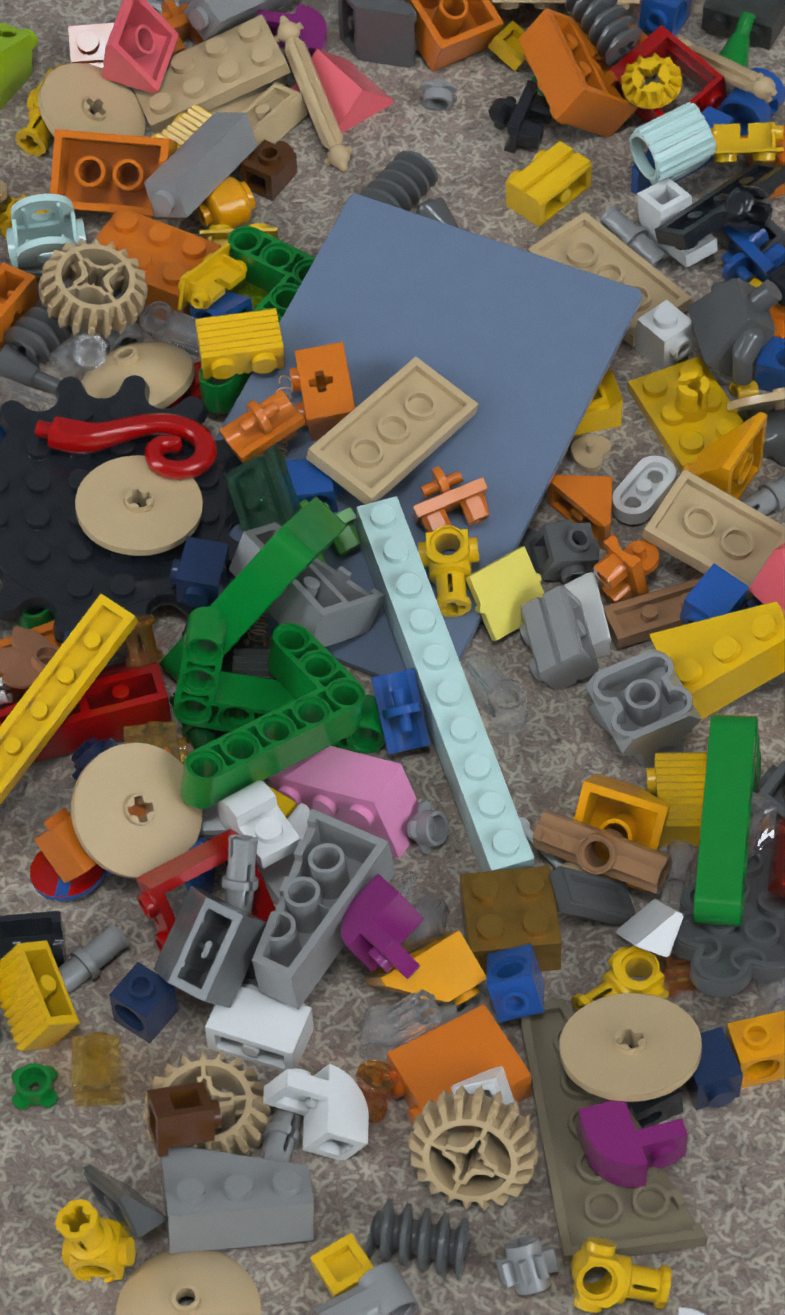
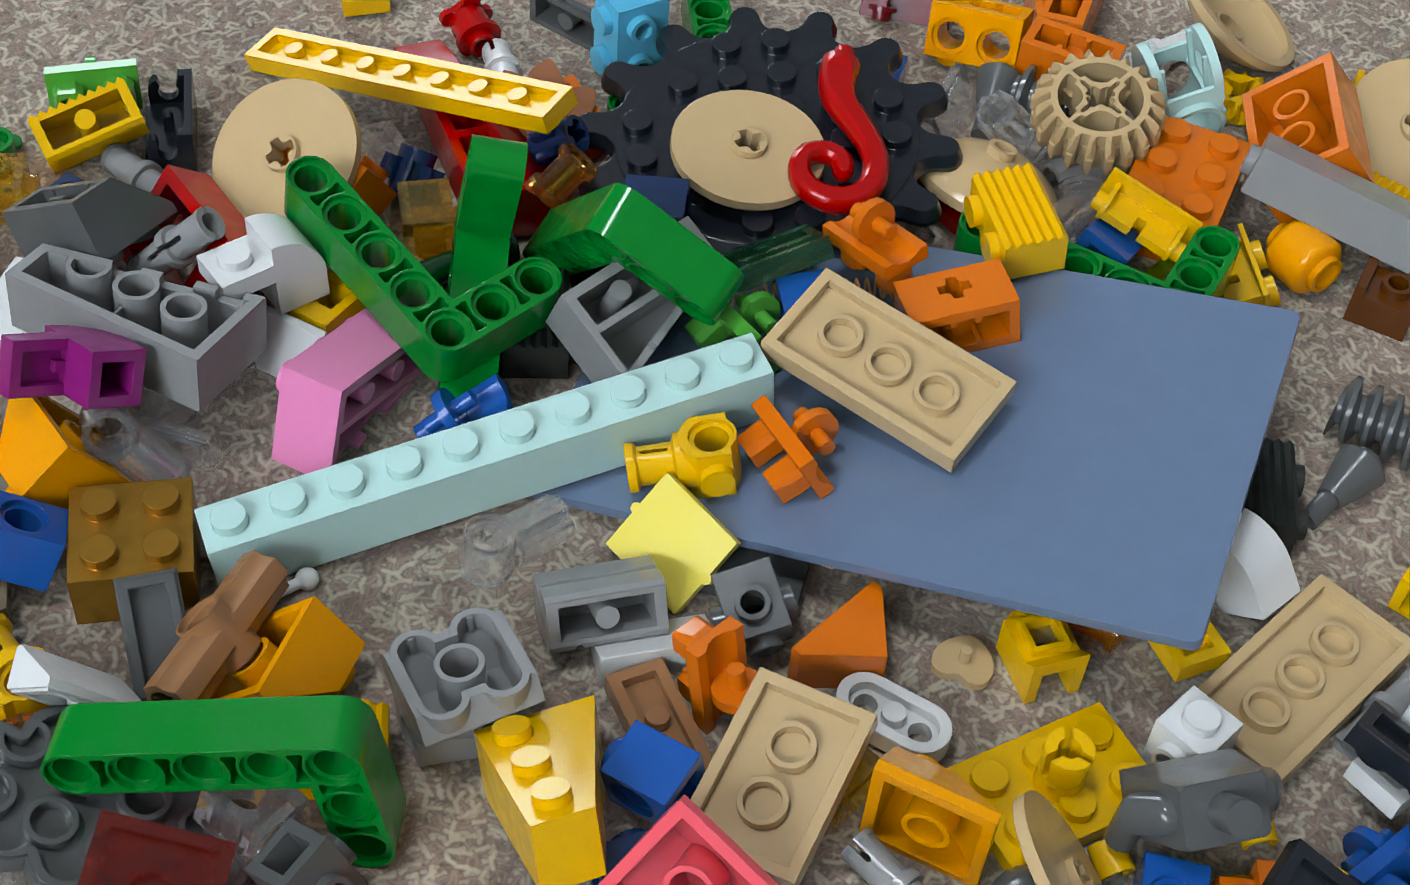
camera: 80 degrees right, 5 degrees down
light grey plate [407,801,449,854] -> none

